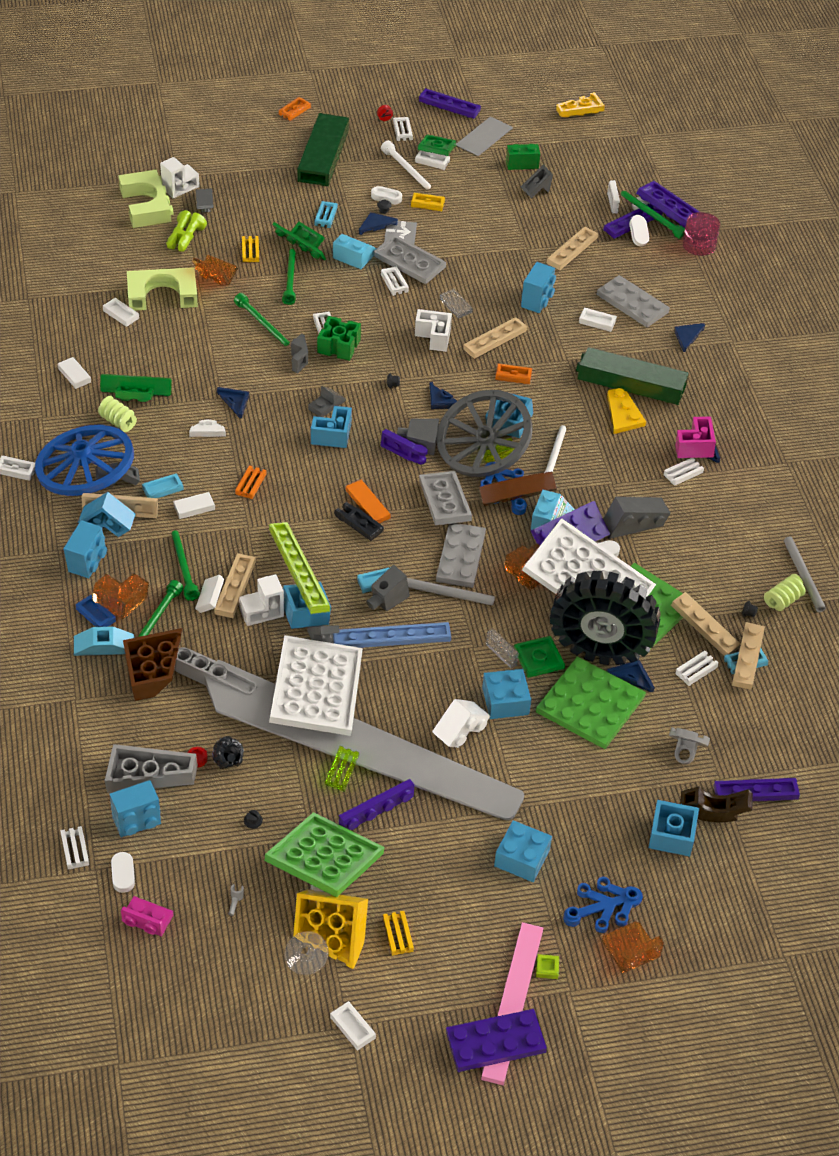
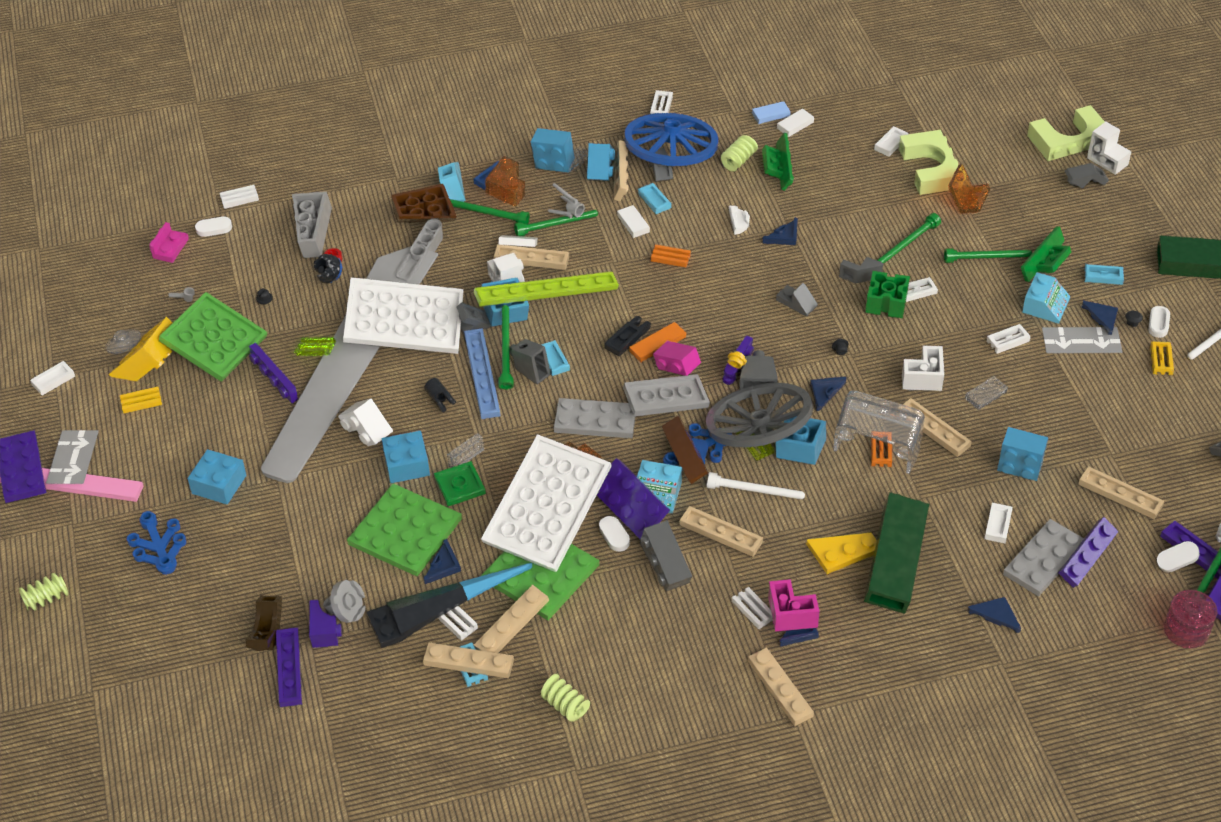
camera: 90 degrees right, 0 degrees up
dark azure brick [110,780,161,837] -> none
lime piece [166,210,207,252] -> none
yellow tile [242,236,259,262] -> none
dark azure brick [311,406,352,448] -> none
light grey plate [374,234,446,284] -> none
light grey piece [407,578,495,606] -> none
lime tile [536,954,559,979] -> none
black wheel [549,571,661,665] -> none
clear orange bracket [602,921,664,973] -> none
dark azure brick [648,800,699,857] -> none
black piece [742,601,758,617] -> none
light grey piece [784,537,826,612] -> none
none -> yellowish green piece [19,573,69,611]
none -> light grey sticker [46,430,99,484]
none -> dark purple arch [309,600,342,648]
none -> black plate [366,563,532,648]
none -> black hinge [424,378,456,412]
none -> green piece [498,305,514,390]
none -> light grey plant [548,183,585,218]
none -> dark pink brick [653,341,701,376]
none -> tan plate [680,506,763,557]
none -> yellow plate [728,351,747,369]
none -> tan plate [748,648,814,726]
none -> light blue tile [752,101,790,124]
none -> clear windscreen [833,391,925,474]
none -> plate [1058,517,1119,588]

